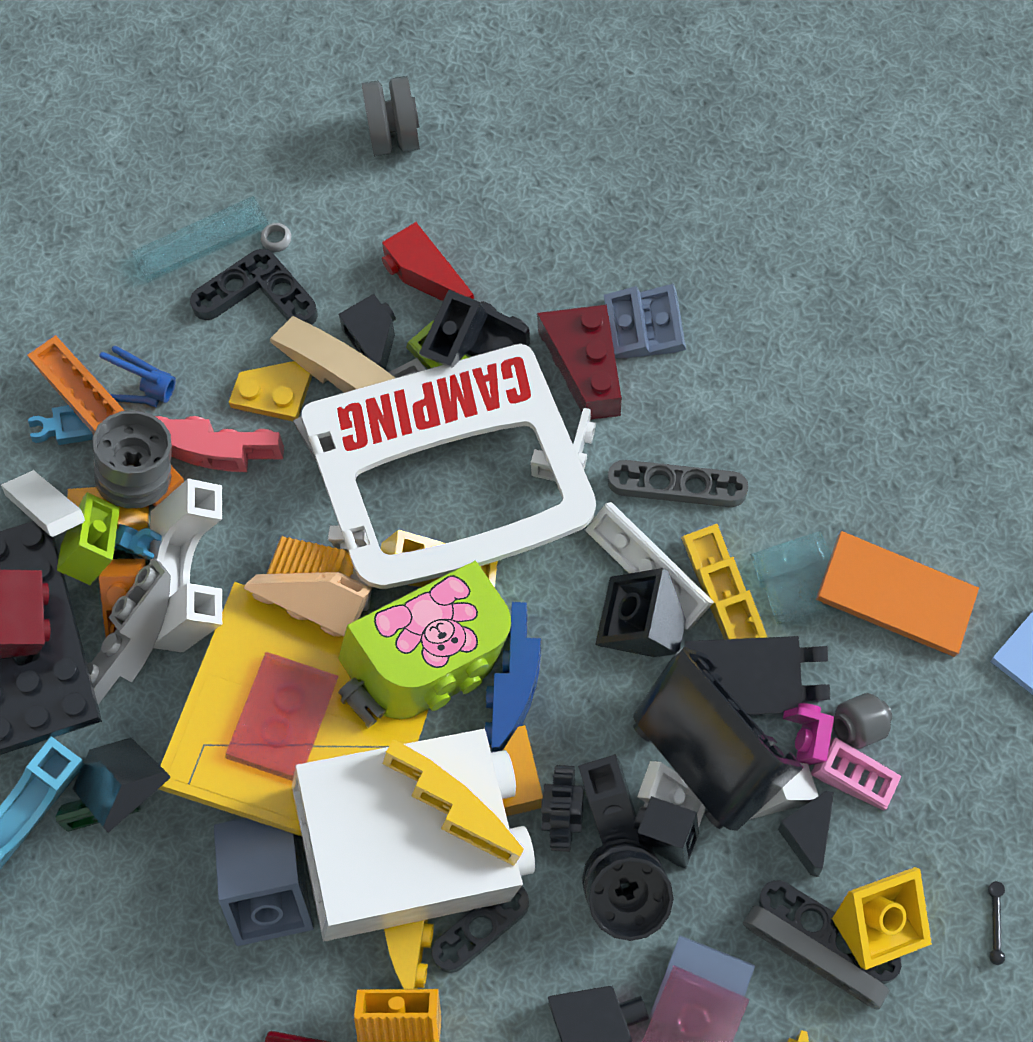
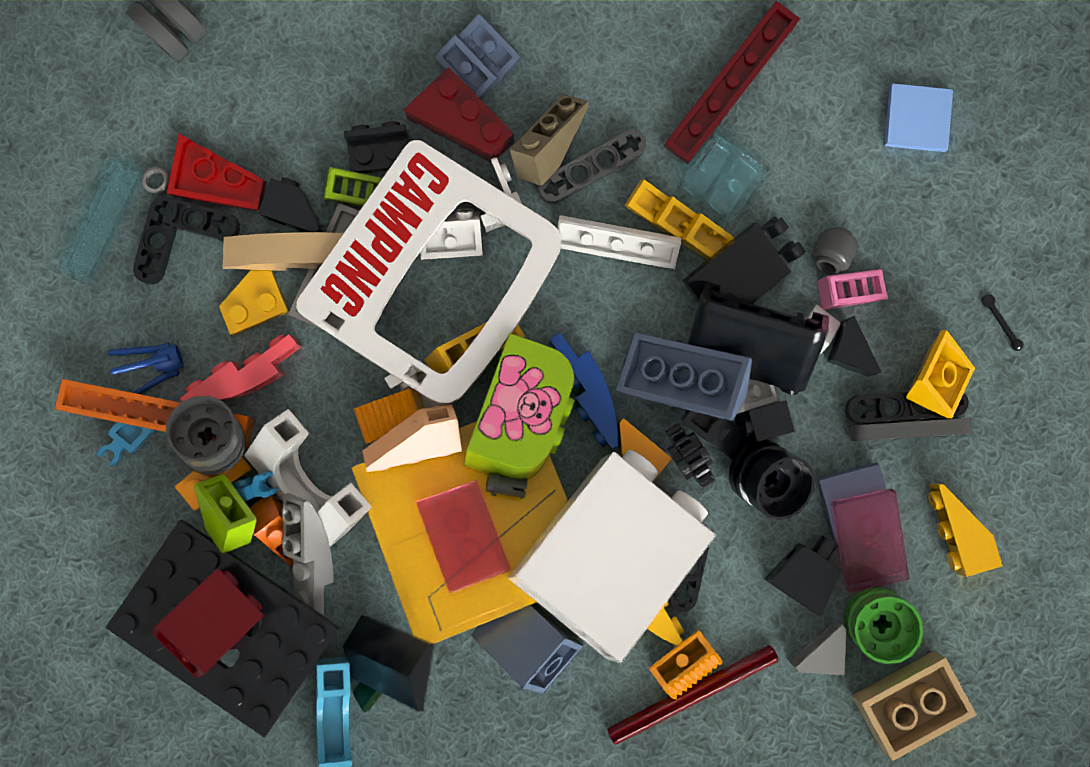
camera: 45 degrees left, 20 degrees up
white tile [1,470,85,537] -> none
red slope [381,222,474,301] -> none
yellow slope [382,738,524,866] -> none
black slope [419,290,488,368] -> none
black slope [595,568,686,657] -> none
dark pink bracket [783,703,834,765] -> none
orange tile [816,531,979,657] -> none
none -> red wing [167,133,266,212]
none -> white bracket [420,208,483,260]
none -> dark tan slope [510,94,589,186]
none -> sand blue slope [616,333,752,421]
none -> dark red plate [664,0,800,164]

